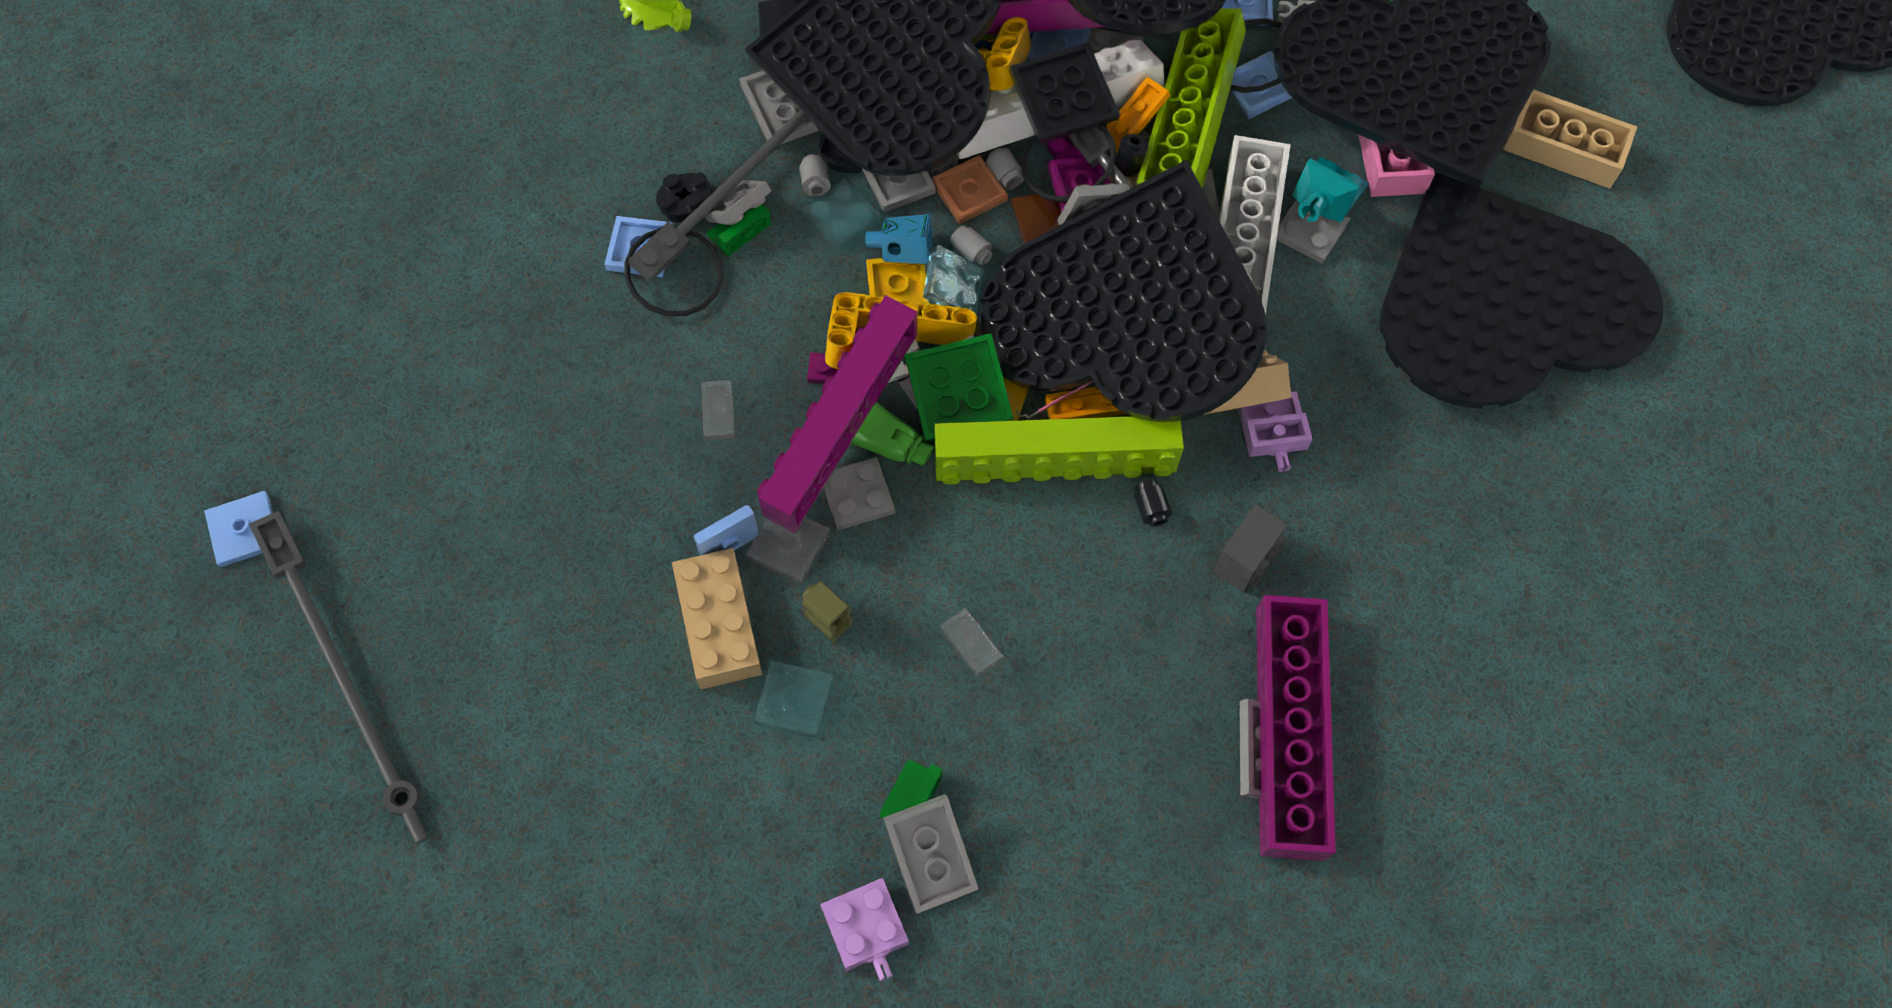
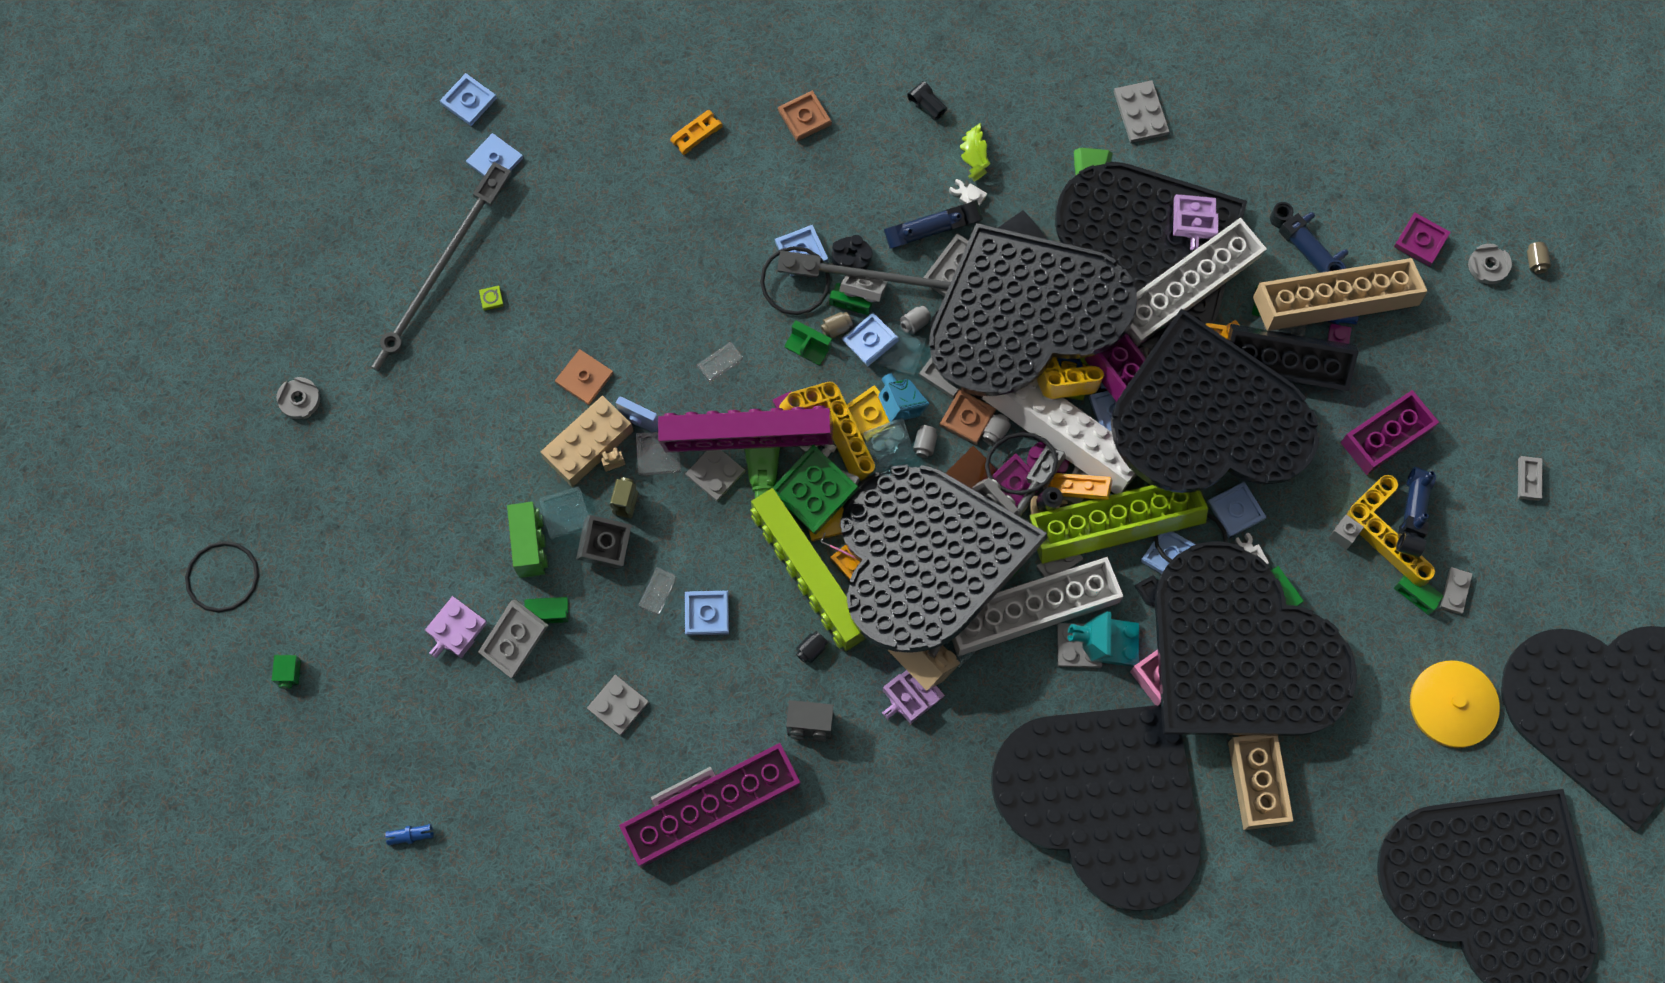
camera: 60 degrees right, 5 degrees up
black plate [1009,42,1120,145] -> none
none -> light grey plate [276,377,320,419]
none -> light blue plate [440,73,497,126]
none -> lime tile [479,286,504,311]
none -> bright green brick [507,502,548,578]
none -> nougat plate [555,349,613,405]
none -> dark grey brick [576,515,631,569]
none -> light grey plate [587,675,649,736]
none -> tan plate [601,448,625,472]
none -> light orange plate [670,110,723,155]
none -> light blue plate [685,590,729,635]
none -> nougat plate [778,90,832,142]
none -> green panel [785,320,832,365]
none -> dark tan brick [821,312,853,338]
none -> light blue plate [842,313,899,367]
none -> dark blue piece [884,200,983,249]
none -> black piece [907,81,947,121]
none -> white plate [949,179,987,207]
none -> black tile [1135,575,1158,607]

